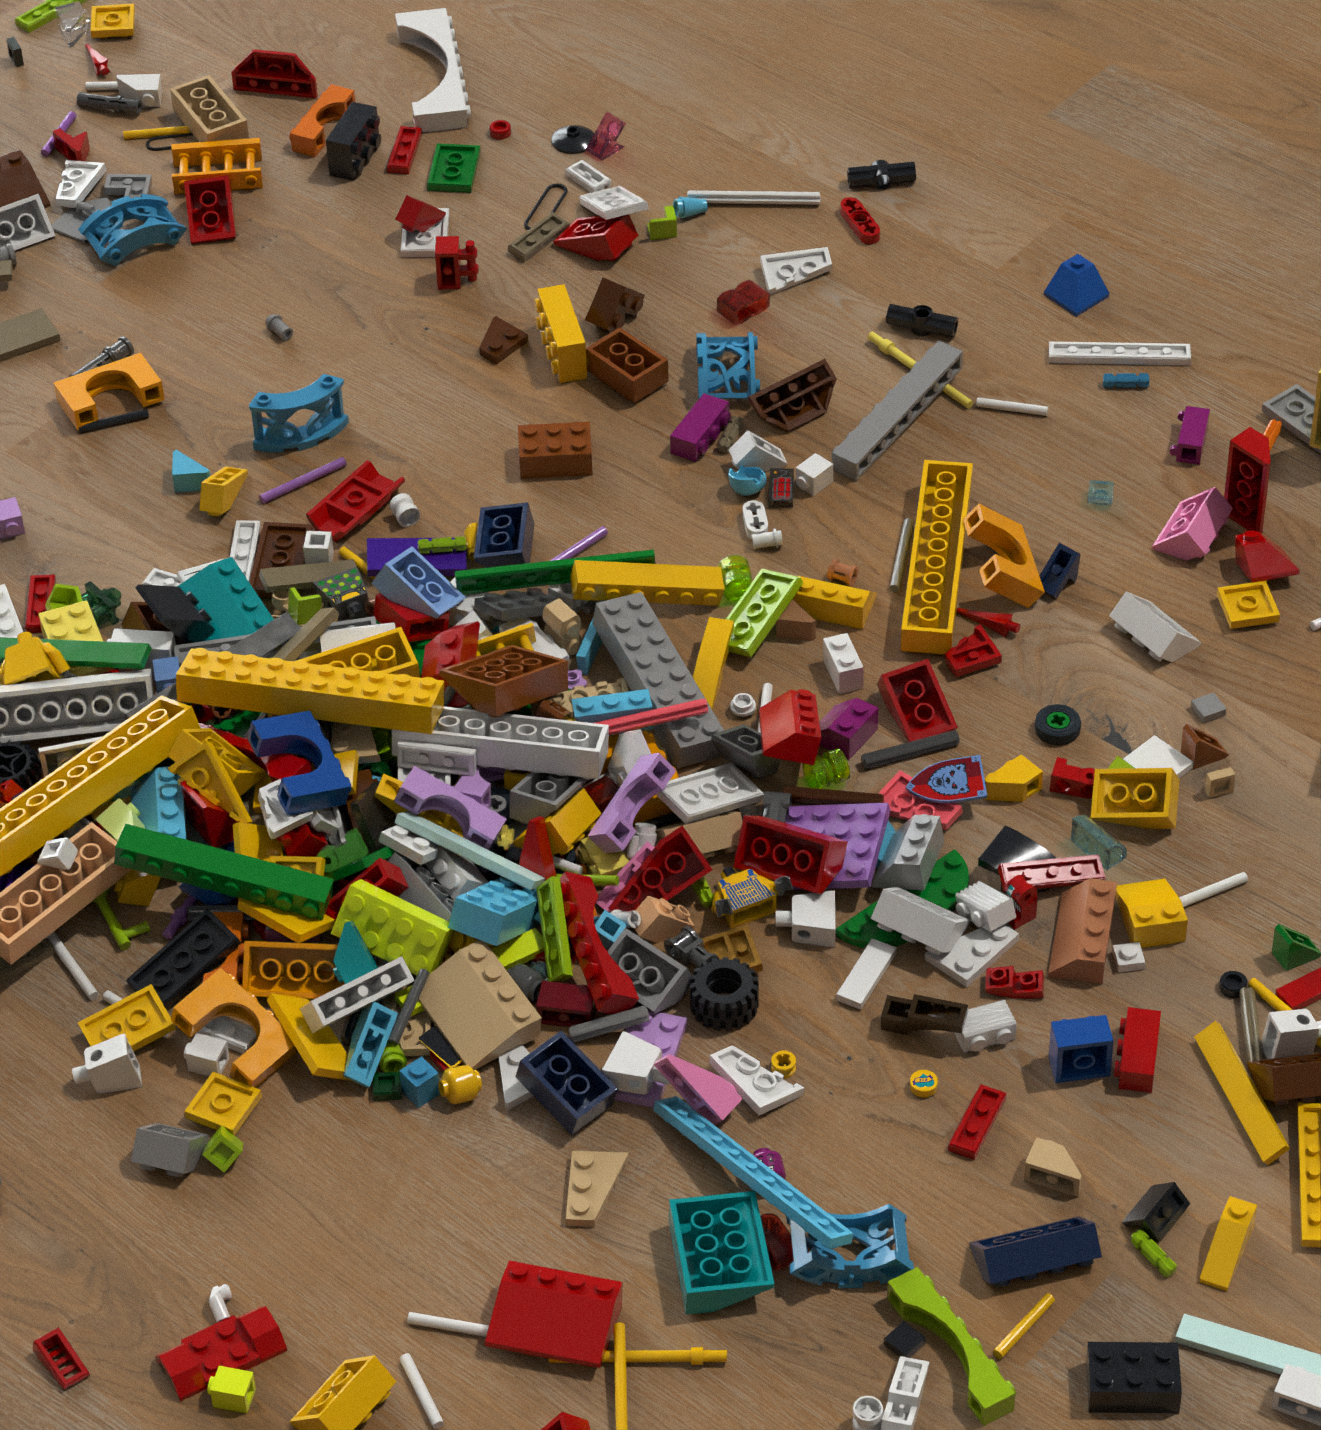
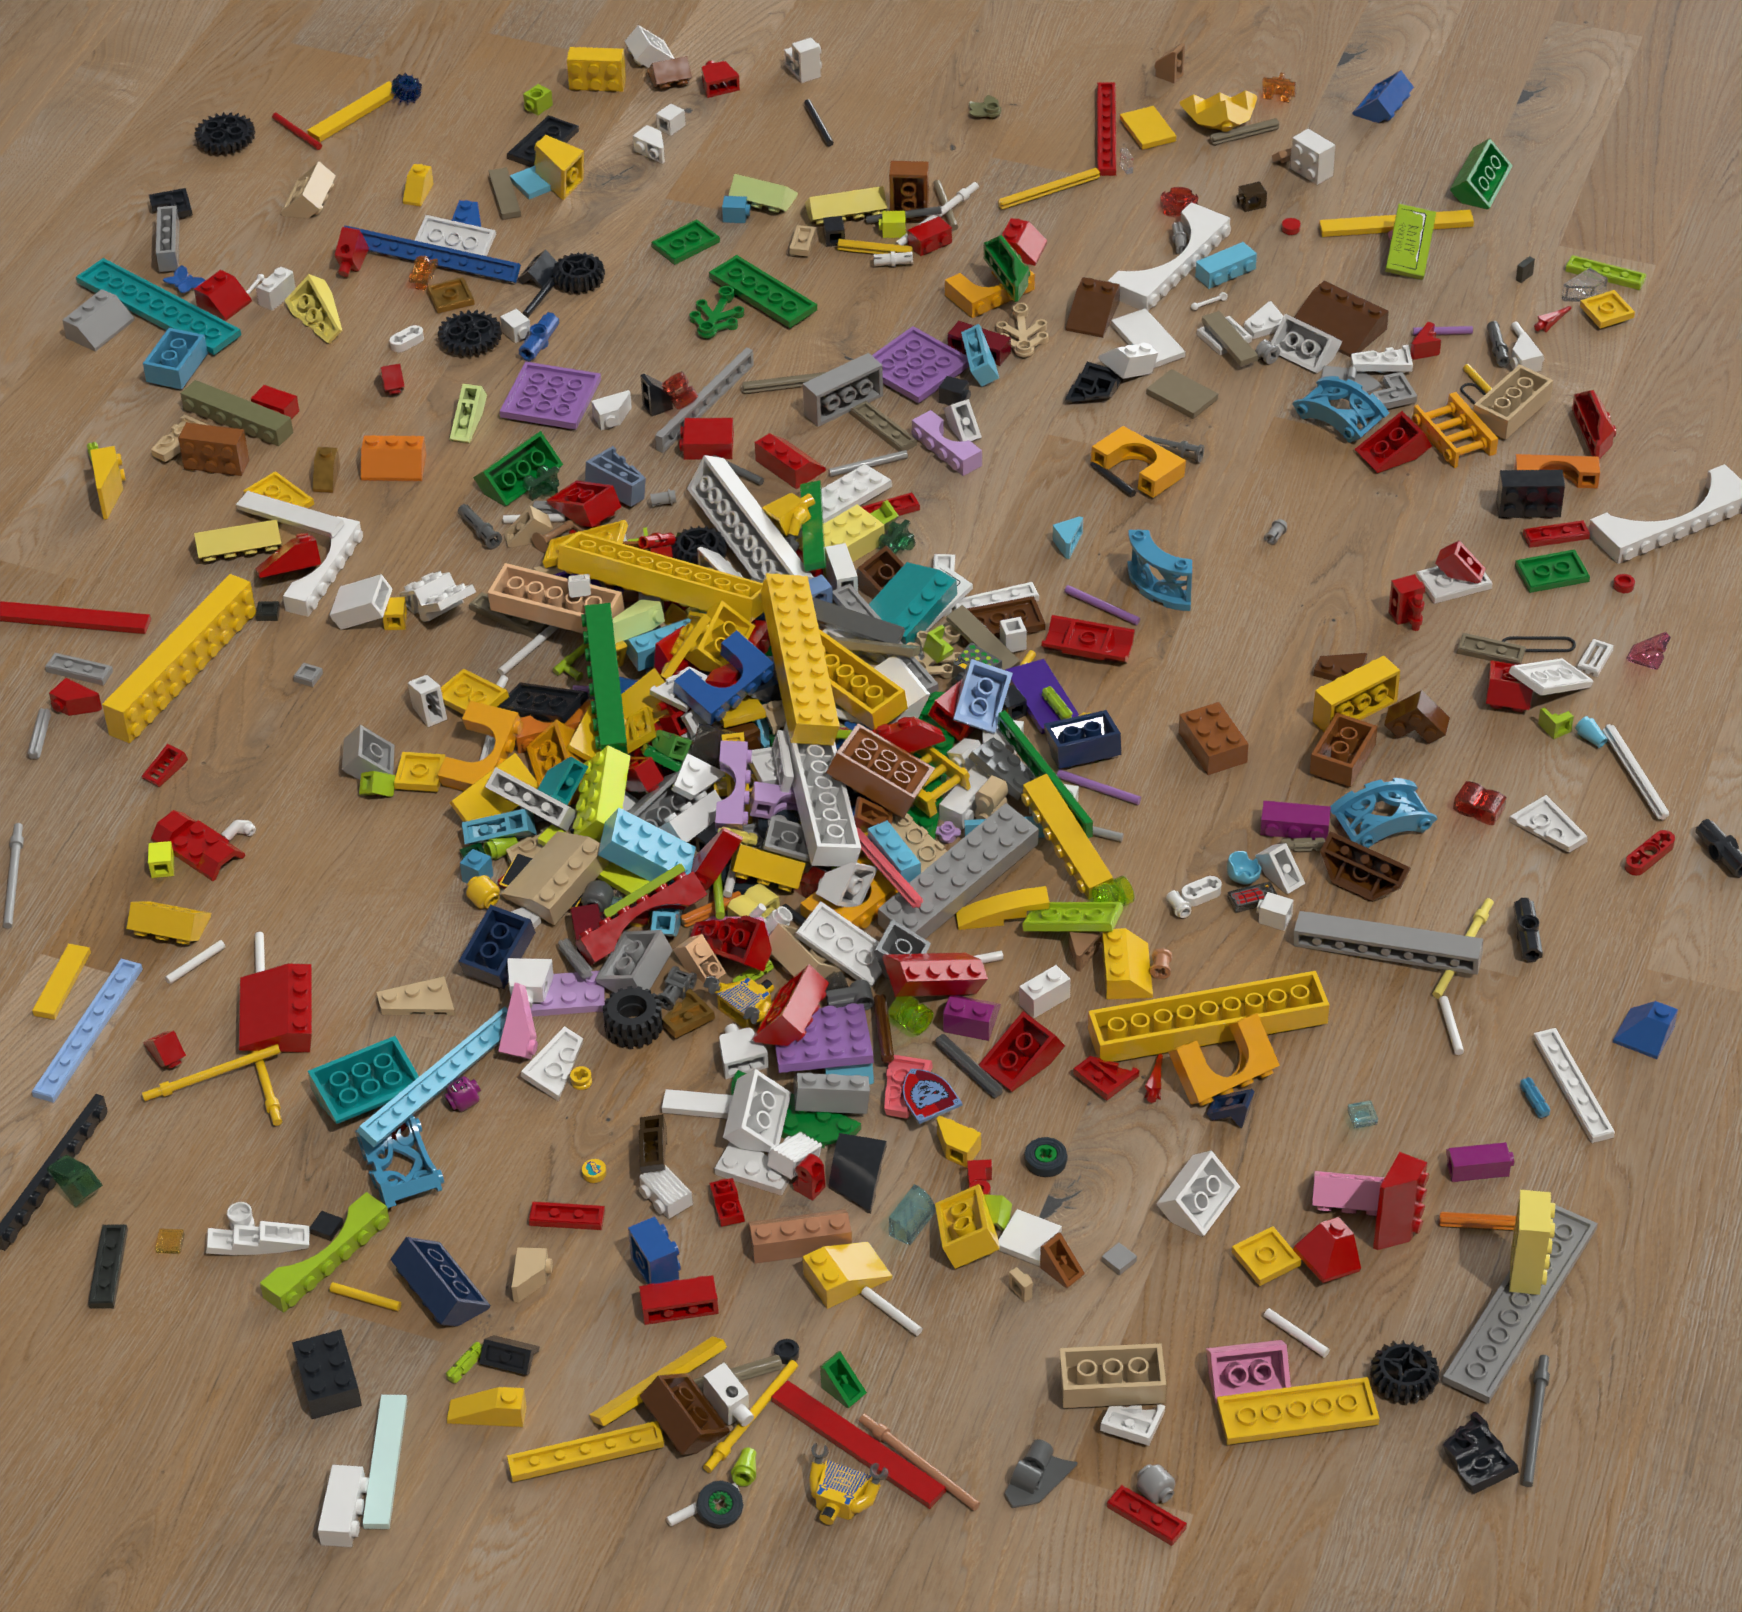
camera: 70 degrees right, 0 degrees up
black slope [135,584,215,644] -> none
white brick [184,1033,230,1076] -> none
yellow slope [200,466,248,516] -> none
dark grey bar [388,968,430,1045] -> none
white wheel [389,493,421,527] -> none
light aqua tile [395,811,545,890] -> none
black dish [552,125,595,154] -> none
lavender arch [588,753,676,853] -> none
white pin [610,909,641,928] -> none
white plate [730,693,756,717] -> none
tile [998,854,1106,892] -> none
white plate [1112,942,1145,973] -> none

